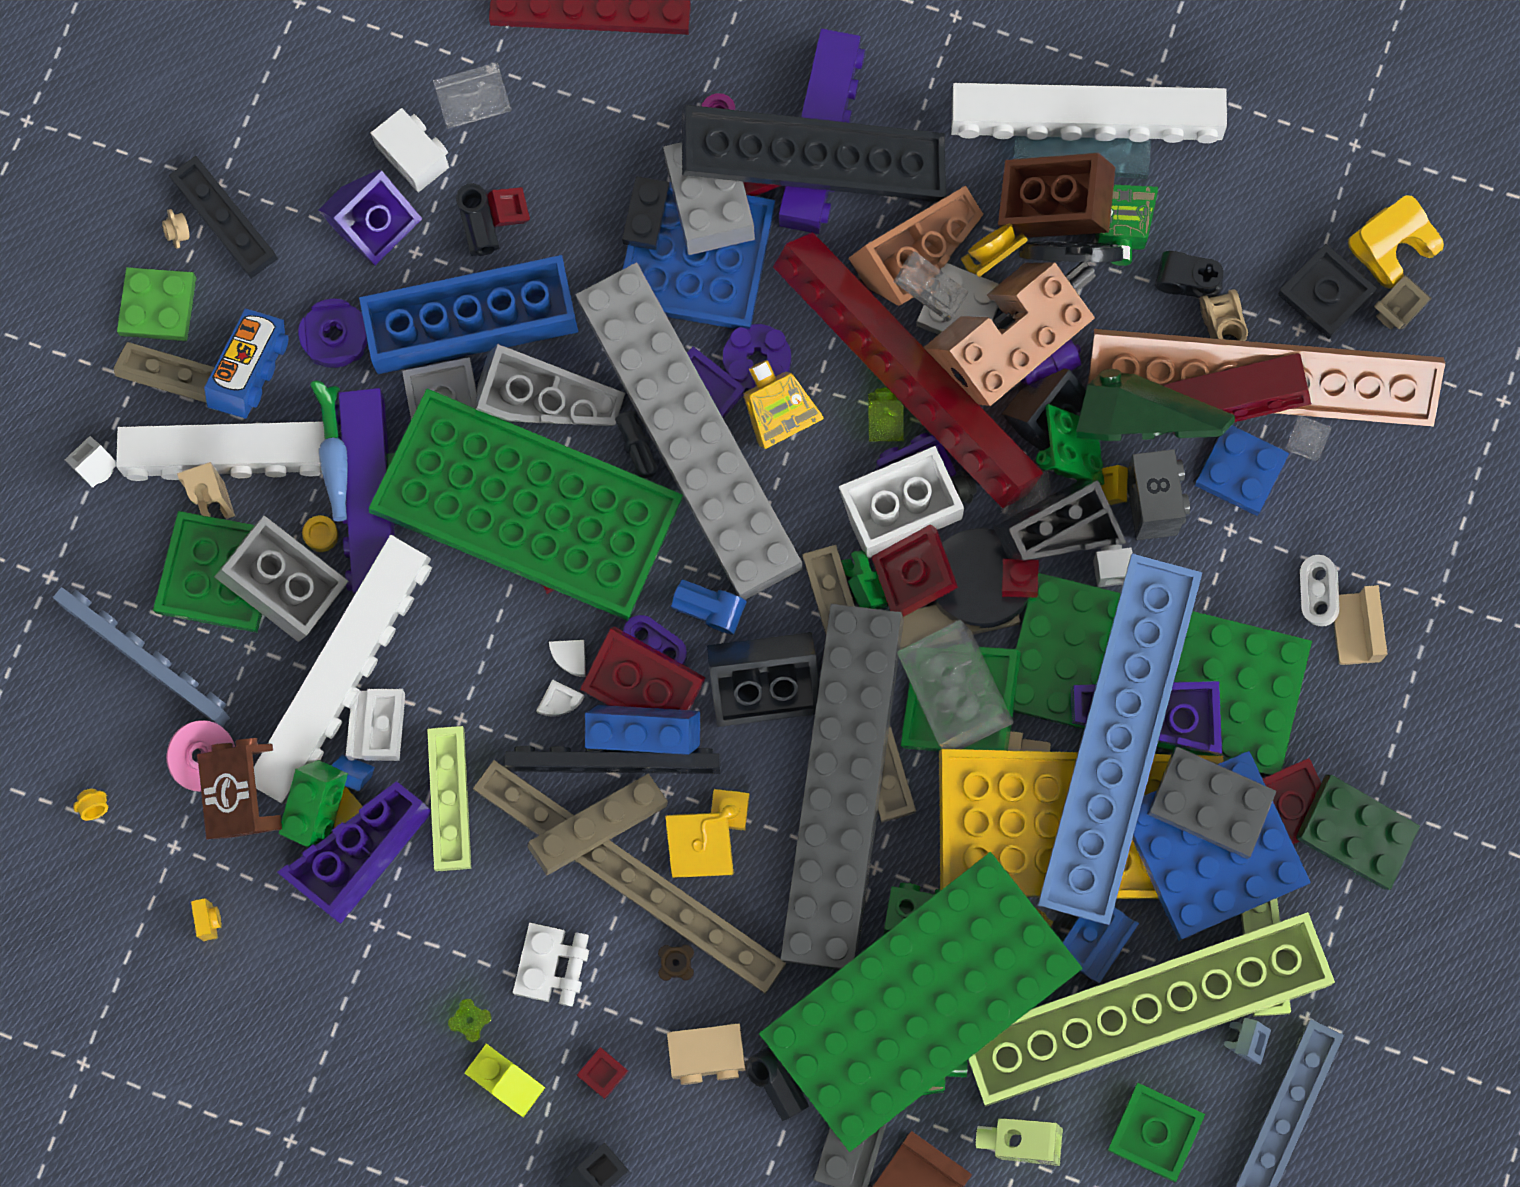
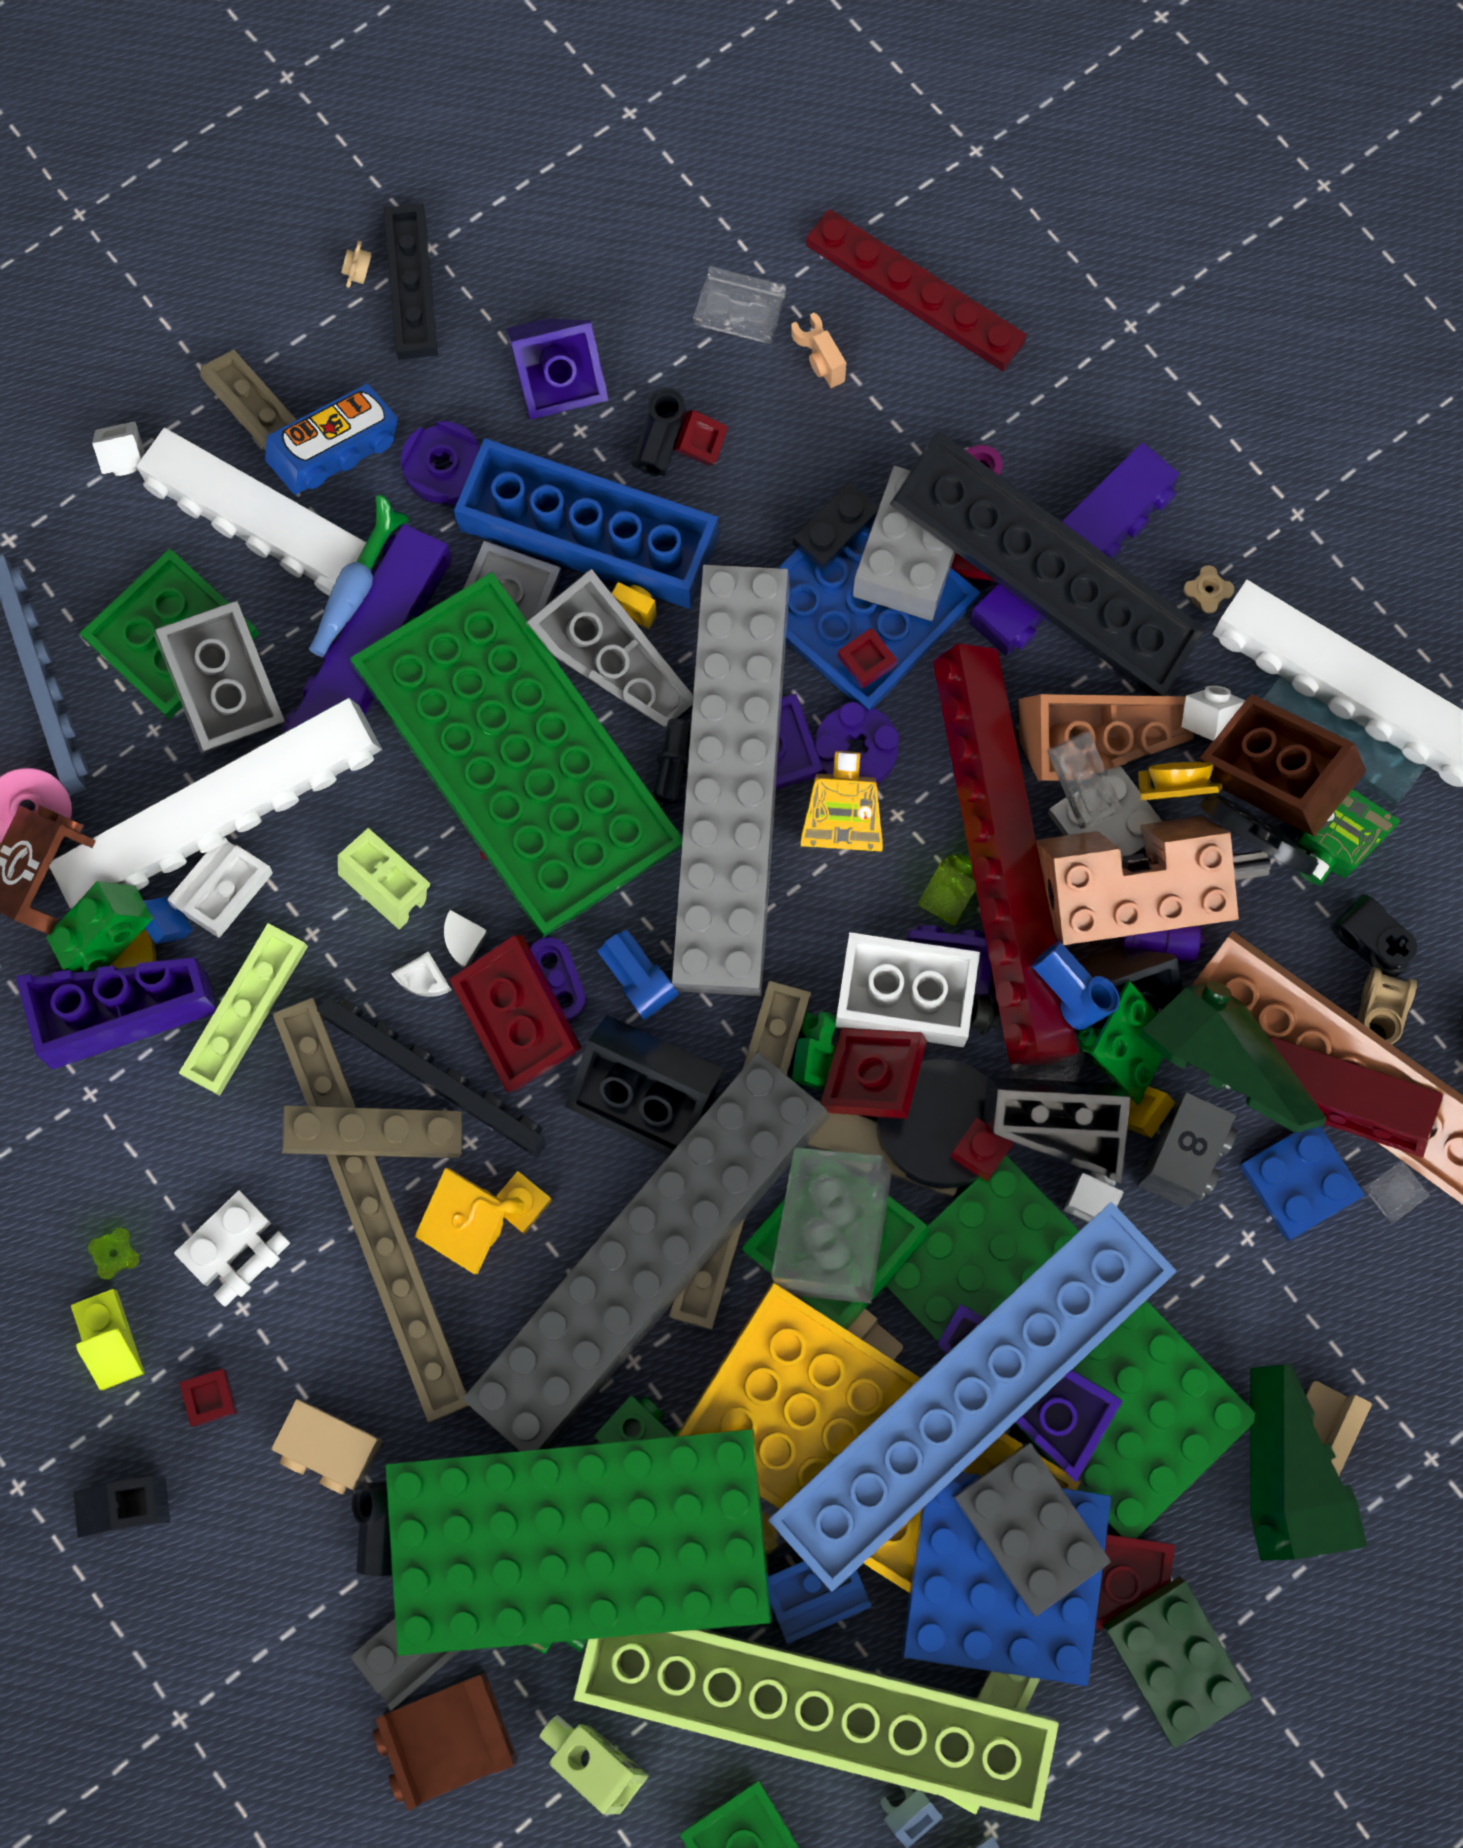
camera: 30 degrees right, 0 degrees up
bright green plate [117,267,196,341] -> none
tan hinge [177,462,235,519] -> none
yellow tile [302,515,339,552] -> none
white brick [371,108,449,193] -> none
blue brick [585,705,700,755] -> none
dark brown plate [658,945,694,981] -> none
white plate [1300,555,1340,626] -> none
none -> yellowish green hinge [337,828,430,929]
none -> yellow plate [612,582,657,629]
none -> light nougat plate [791,313,846,388]
none -> dark red plate [837,628,897,689]
none -> blue piece [1031,941,1120,1030]
none -> white plate [1181,685,1246,741]
none -> tan plate [1184,565,1234,614]
none -> dark green wedge [1250,1363,1367,1561]

